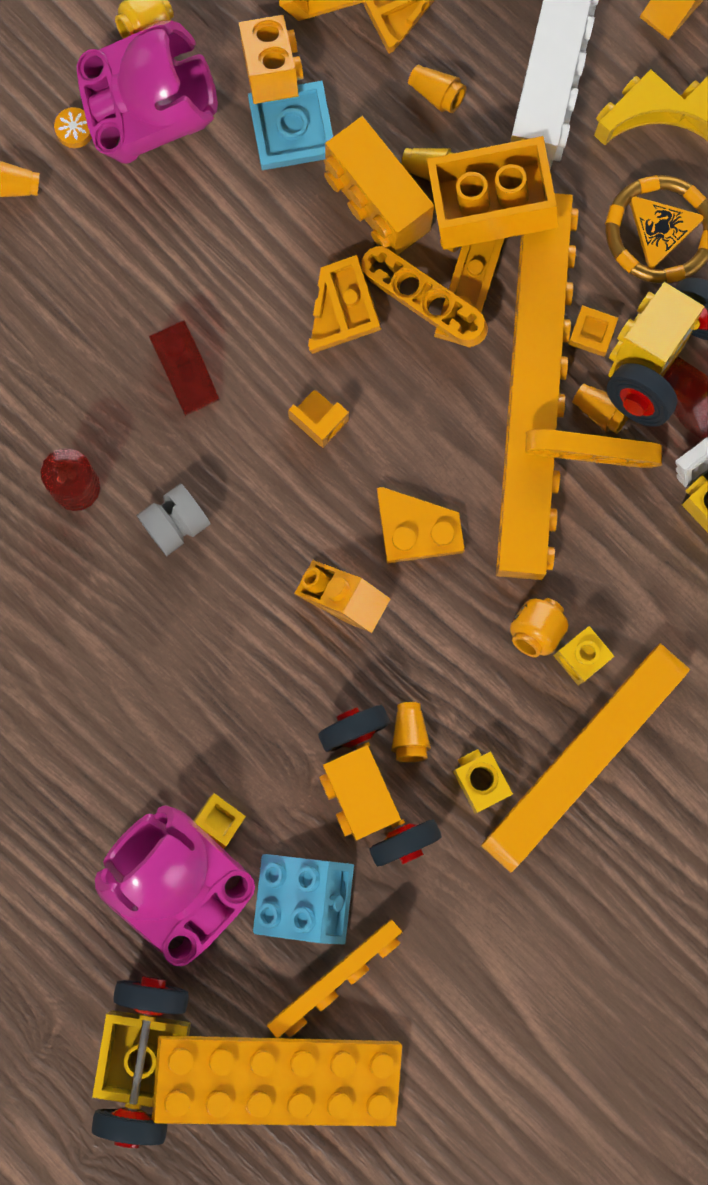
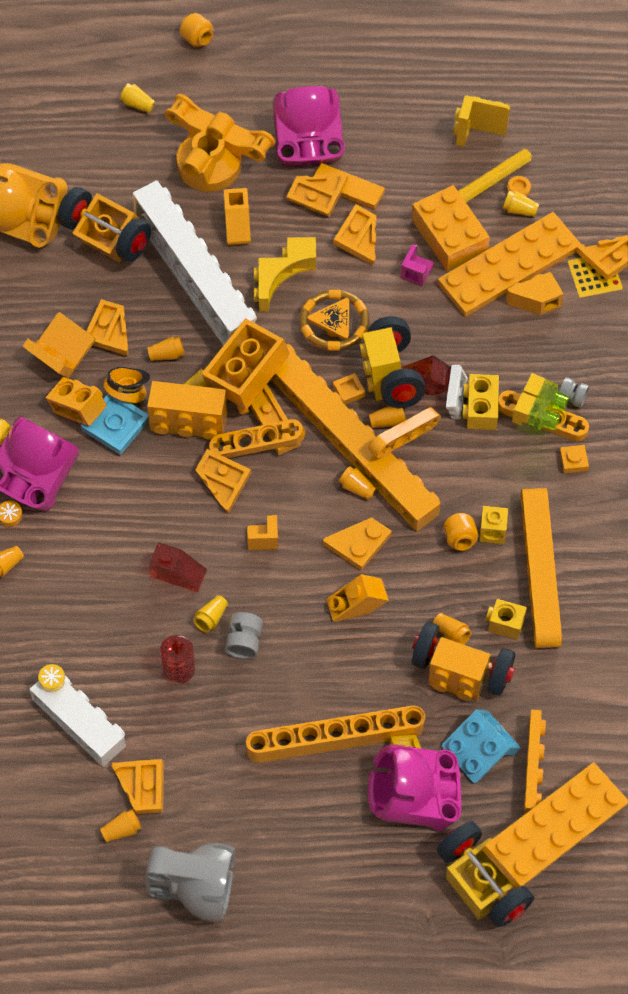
camera: 40 degrees left, 20 degrees down
none -> light orange piece [103,367,150,403]
none -> yellow cone [193,595,228,633]
none -> light orange beam [246,706,425,763]
none -> light orange cone [338,466,377,500]

